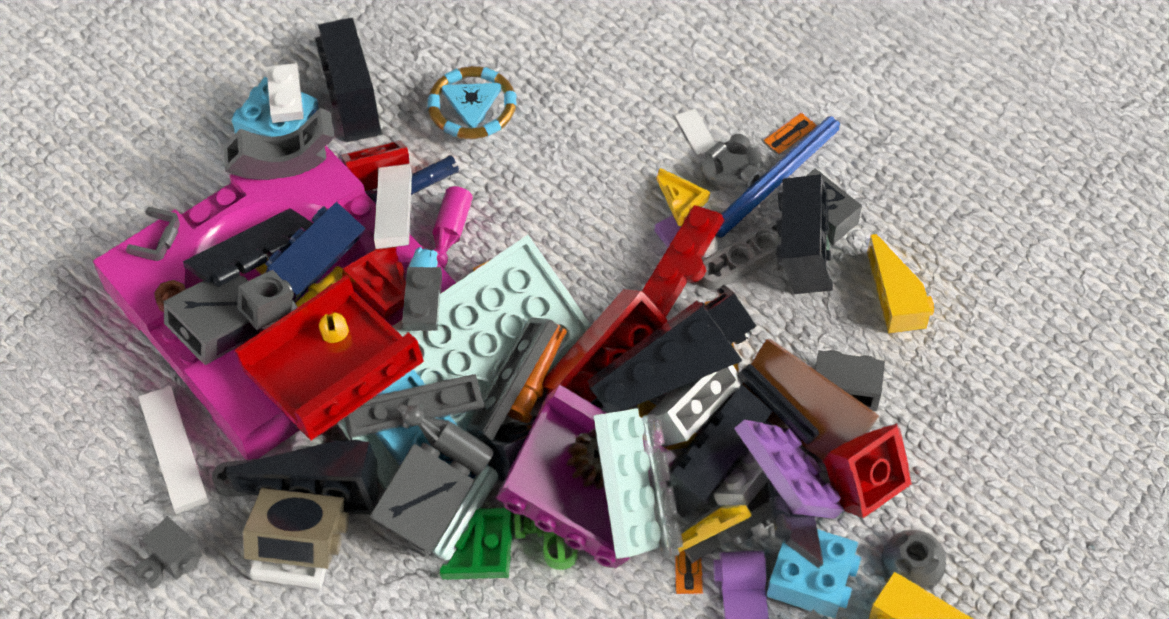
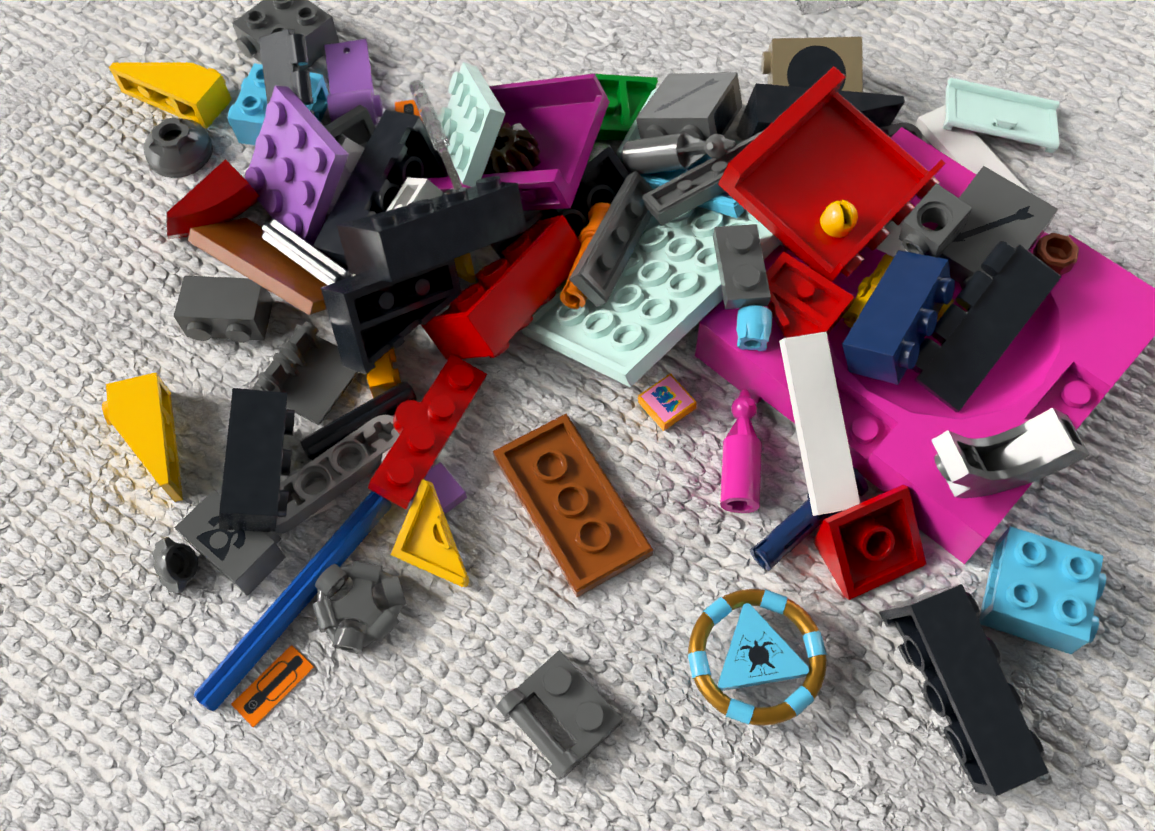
camera: 175 degrees right, 5 degrees up
dark grey piece [126,207,180,261] -> none
dark grey brick [134,516,202,589] -> none
white plate [266,63,304,123] -> none
yellow tile [672,504,752,552] -> none
white sticker [675,108,716,155] -> none
none -> dark grey piece [153,537,198,594]
none -> dark grey hinge [251,321,358,425]
none -> black axle [300,381,417,460]
none -> dark orange tile [493,413,654,597]
none -> dark grey plate [496,650,623,780]
none -> light aqua door [943,78,1060,153]

